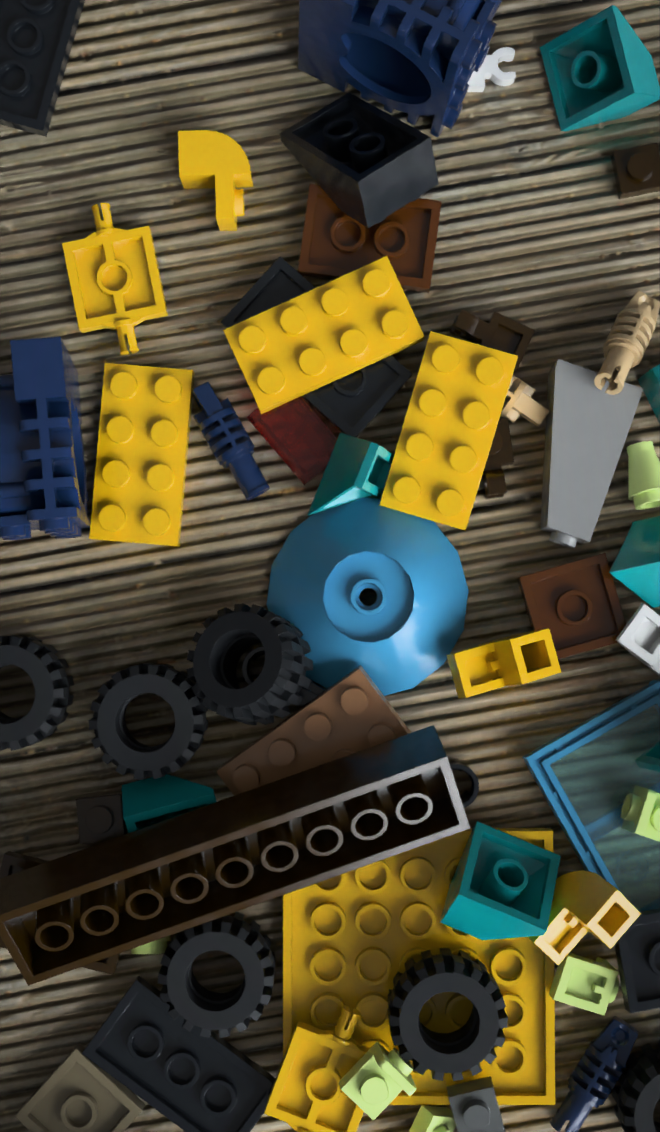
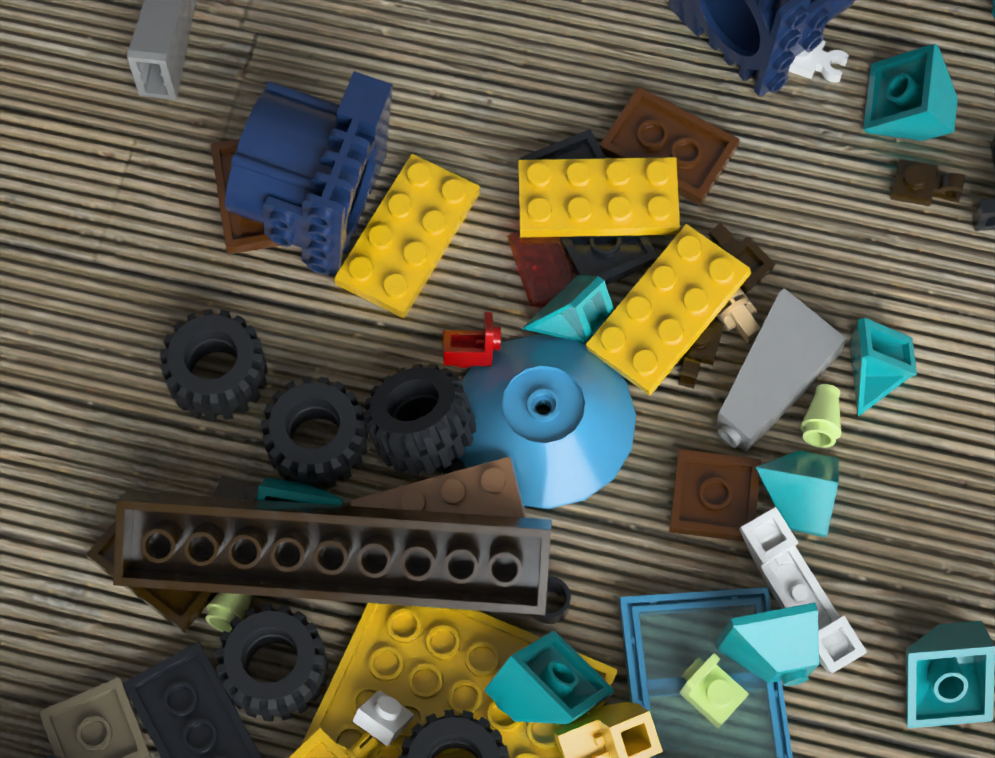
camera: 20 degrees right, 20 degrees down
yellow plate [62,203,168,355] -> none
yellow brick [178,130,253,231] -> none
dark blue hinge [192,382,270,501] -> none
black slope [280,92,439,228] -> none
yellow brick [447,628,561,699] -> none
tan hinge [594,290,660,395] -> none
none -> white plate [353,690,414,746]
none -> red bracket [442,312,501,368]

